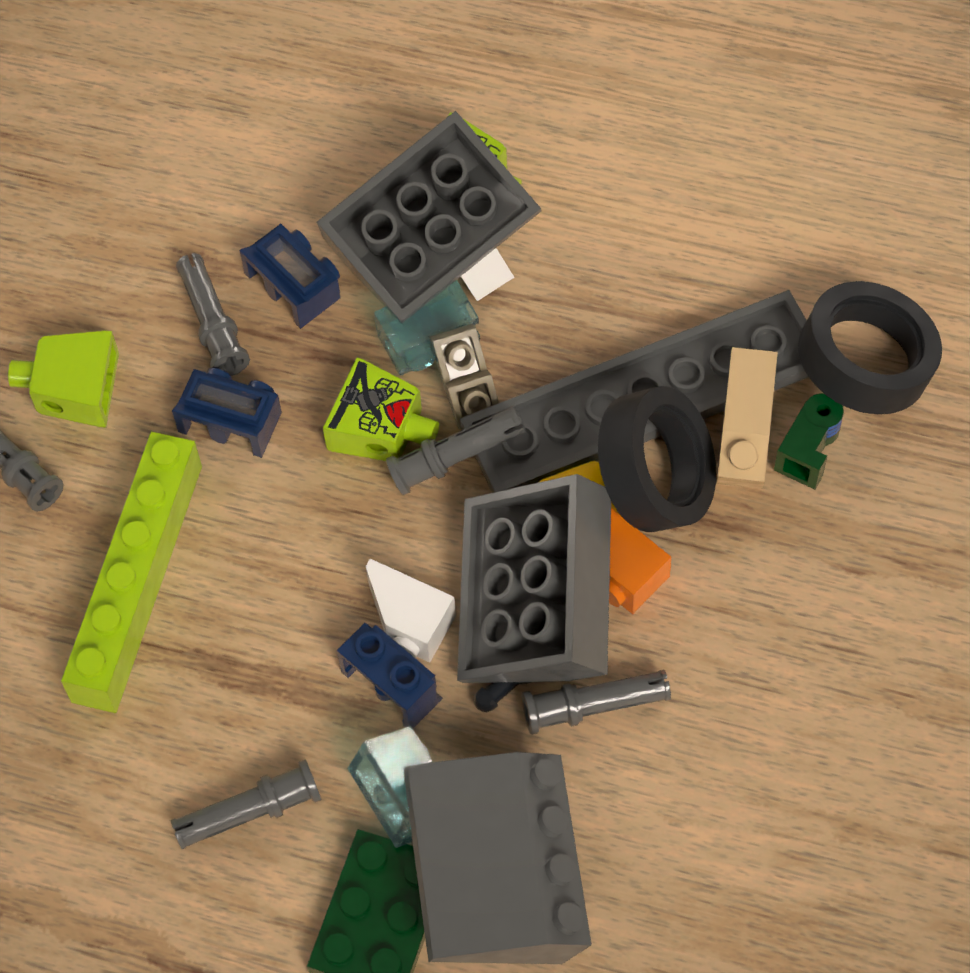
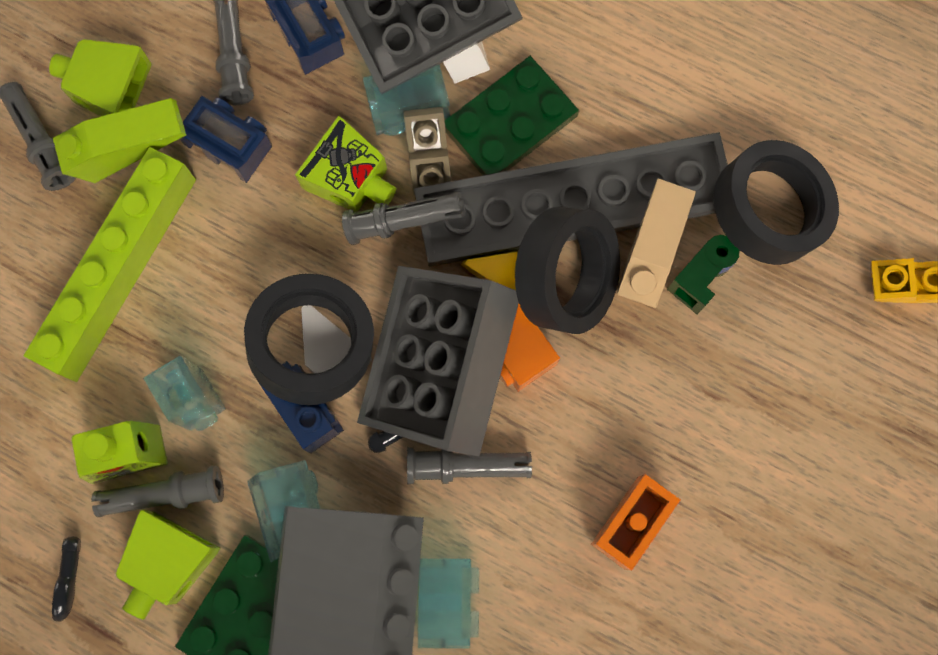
camera: 10 degrees right, 15 degrees up
none -> black piece [52,536,81,622]
none -> lime slope [53,98,186,183]
none -> lime torso [71,421,168,484]
none -> lime torso [116,510,220,620]
none -> clear light blue brick [143,355,226,431]
none -> black tyre [244,273,374,405]
none -> clear light blue brick [418,558,479,648]
none -> dark green plate [444,55,579,176]
none -> orange brick [590,474,681,571]

